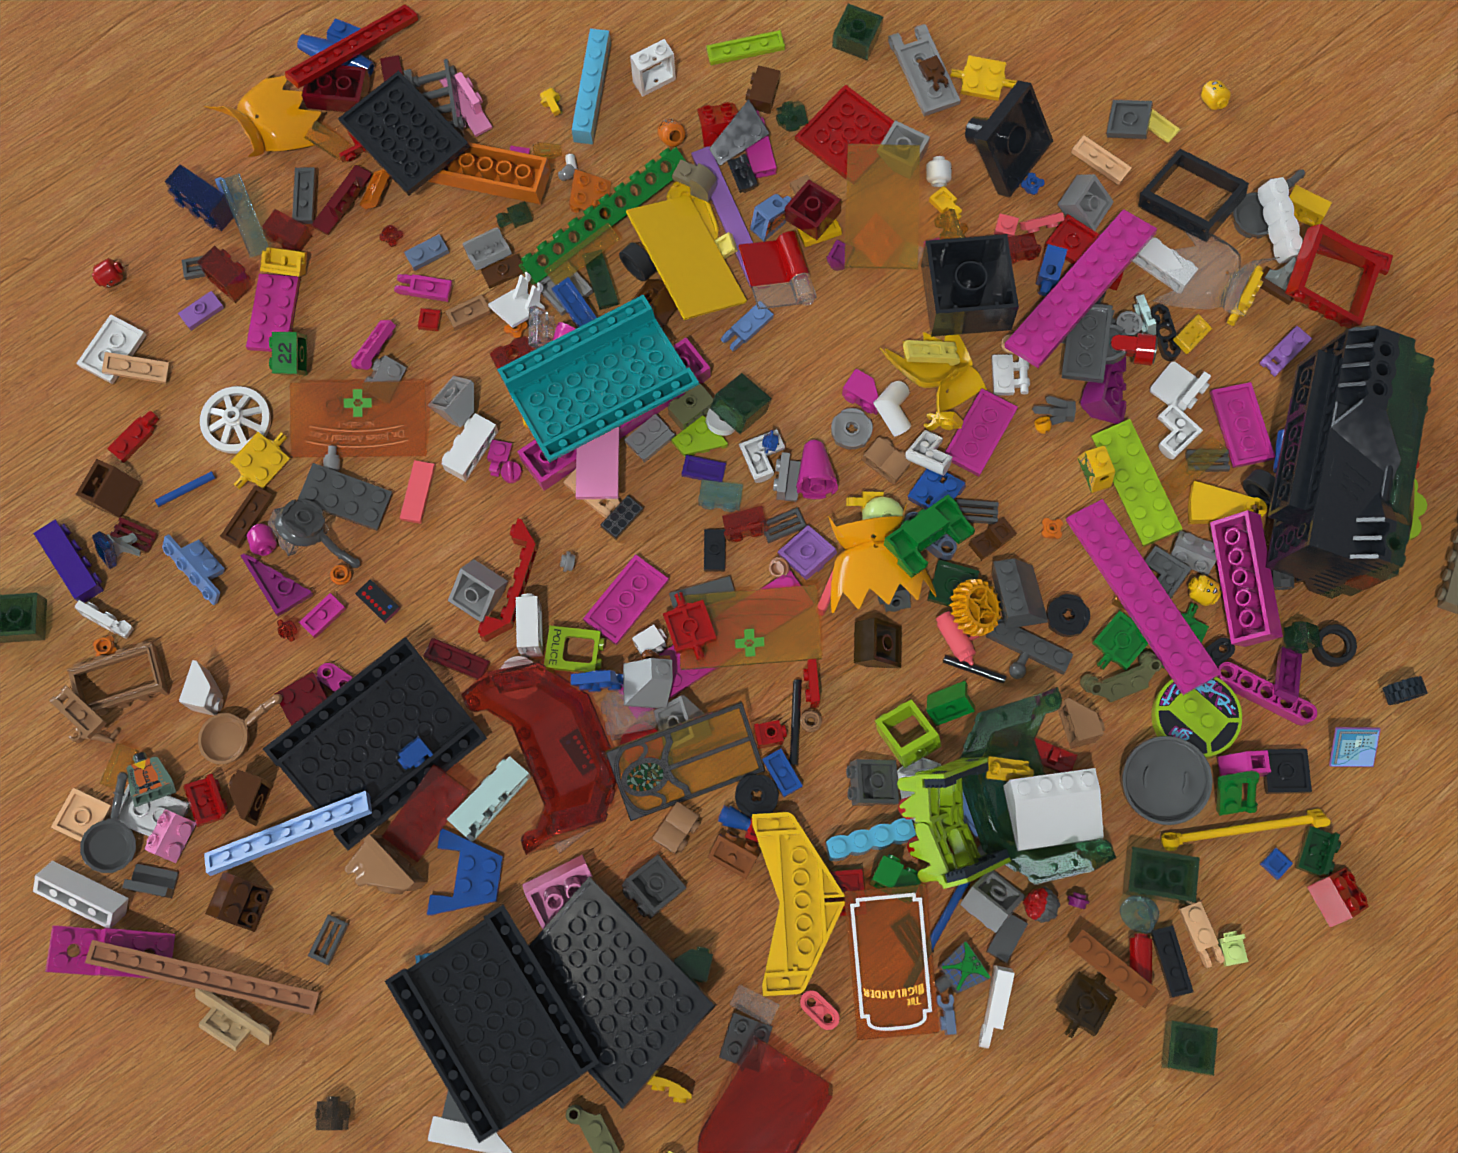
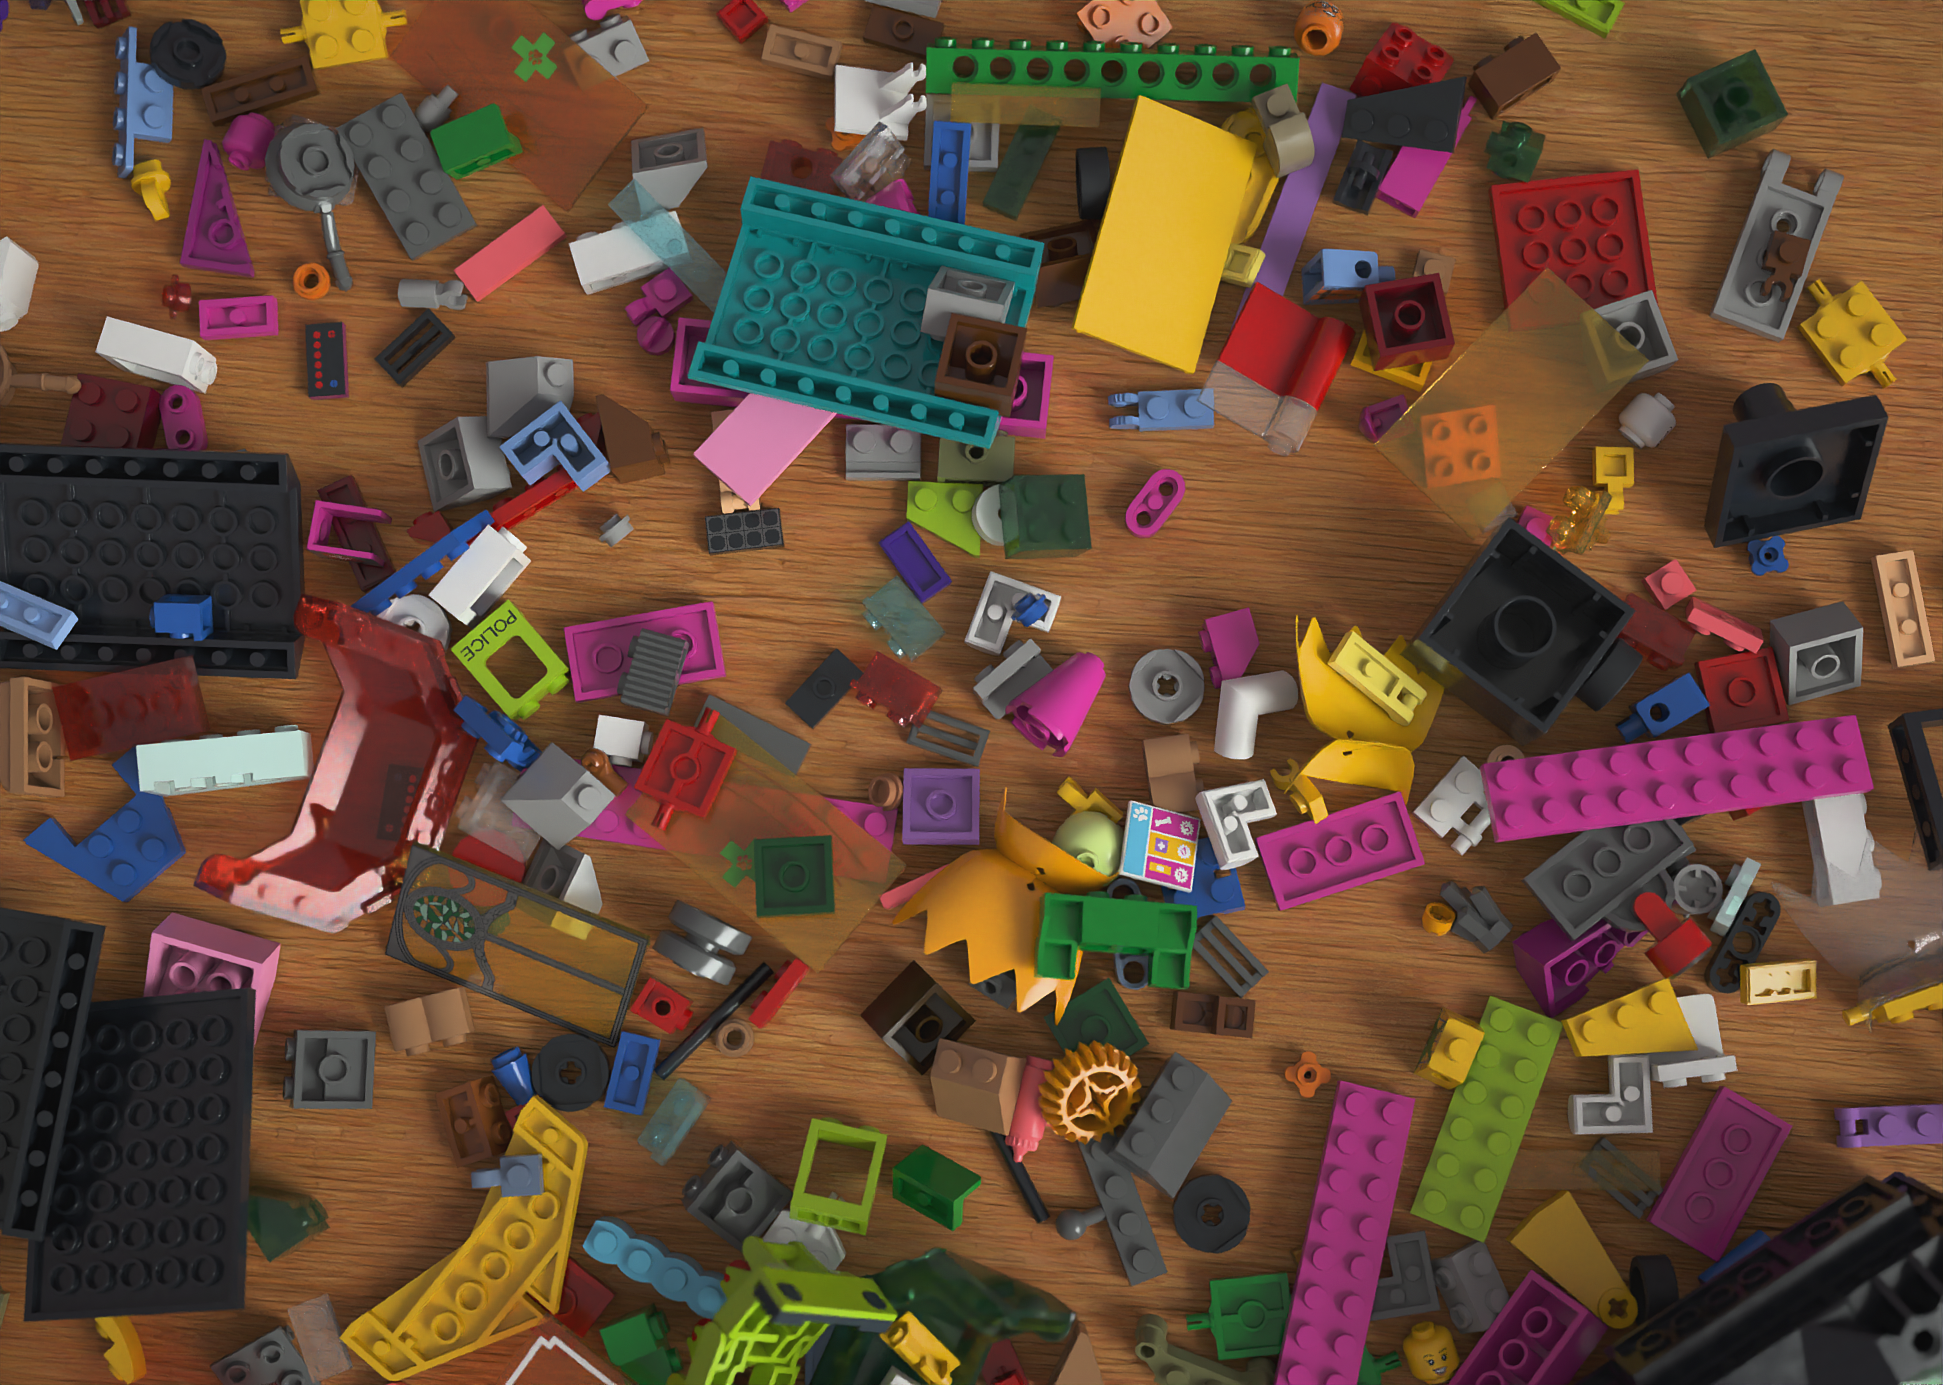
camera: 45 degrees right, 10 degrees up
none -> white window [95,316,217,394]
none -> yellow piece [131,159,171,221]
none -> black tile [149,19,227,89]
none -> dark pink piece [307,500,392,567]
none -> blue wing [348,509,495,620]
none -> black tile [374,308,456,388]
none -> light grey bar [398,279,467,310]
none -> green panel [430,103,523,180]
none -> sand blue plate [471,1153,544,1197]
none -> light grey slope [486,356,574,439]
none -> medium blue brick [499,400,612,492]
none -> reddish brown slope [595,394,670,484]
none -> clear light blue tile [608,178,727,313]
none -> dark grey brick [617,628,690,717]
none -> clear light blue bracket [637,1078,712,1166]
none -> dark grey wheel [652,900,752,986]
none -> dark green plate [754,835,835,918]
none -> light grey slope [920,266,1015,342]
none -> medium nougat slope [930,1038,1027,1136]
none -> reddish brown slope [935,313,1028,417]
none -> piece [1119,800,1201,893]
none -> dark pink plate [1125,469,1185,538]
none -> yellow wing [1561,978,1698,1057]
none -> black tyre [1575,638,1643,711]

